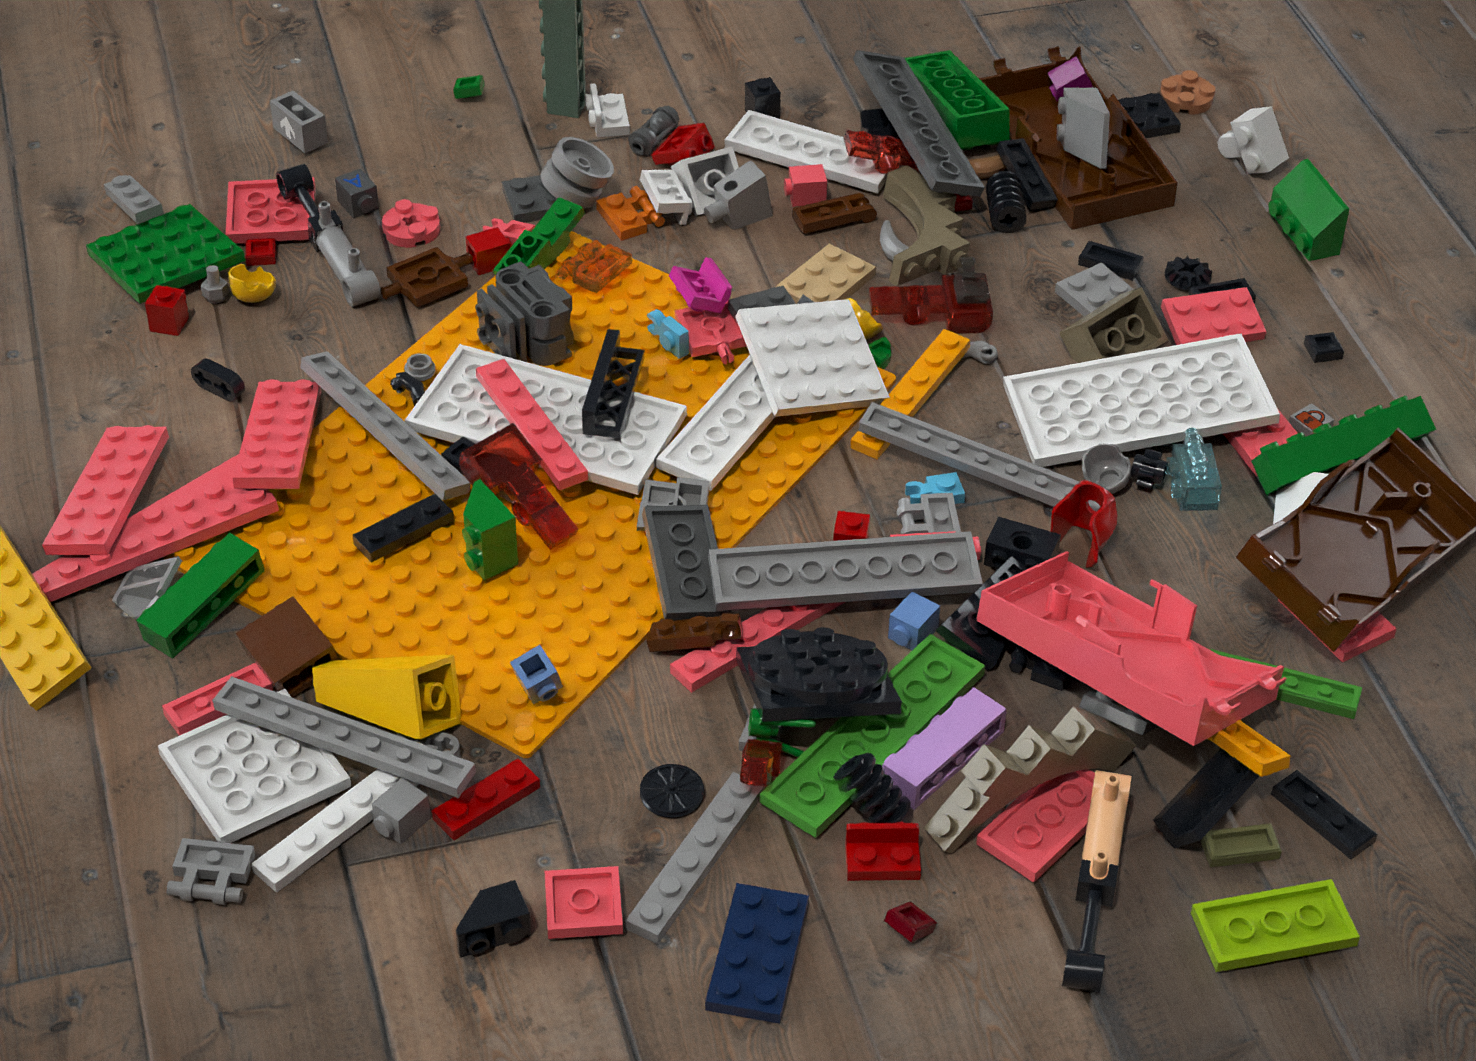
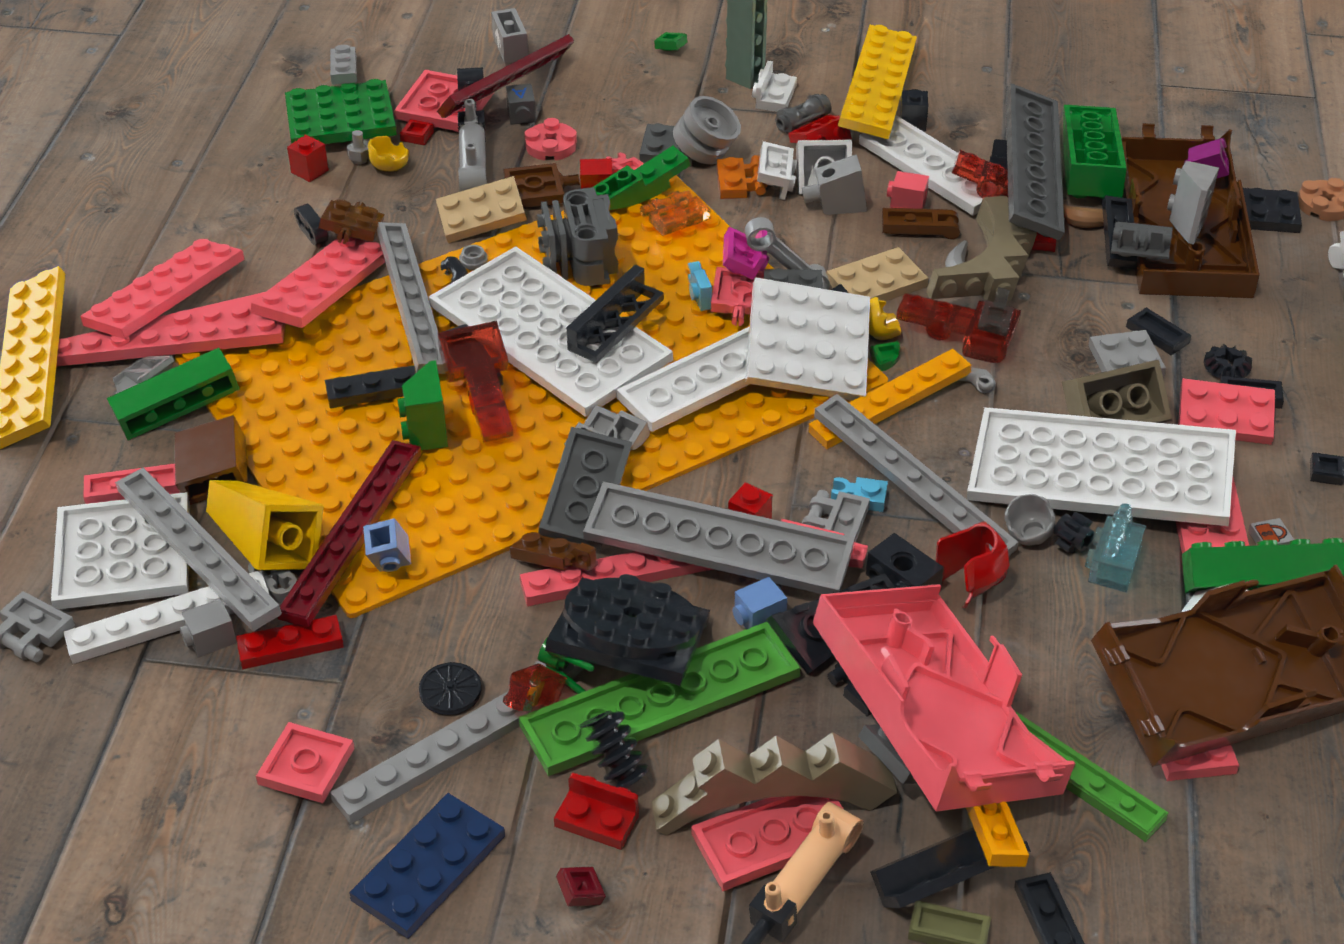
camera: 25 degrees right, 0 degrees up
black slope [456,880,531,958] -> none
coral plate [476,359,588,490] -> none
lavender brick [882,688,1006,810] -> none
black piece [986,171,1027,233] -> none
none -> dark red tile [277,440,422,627]
none -> reddish brown plate [319,199,385,244]
none -> tan plate [436,176,527,243]
none -> dark red tile [437,34,574,118]
none -> light grey piece [745,217,830,290]
none -> yellow plate [838,24,917,140]
none -> dark grey hinge [1111,222,1173,260]

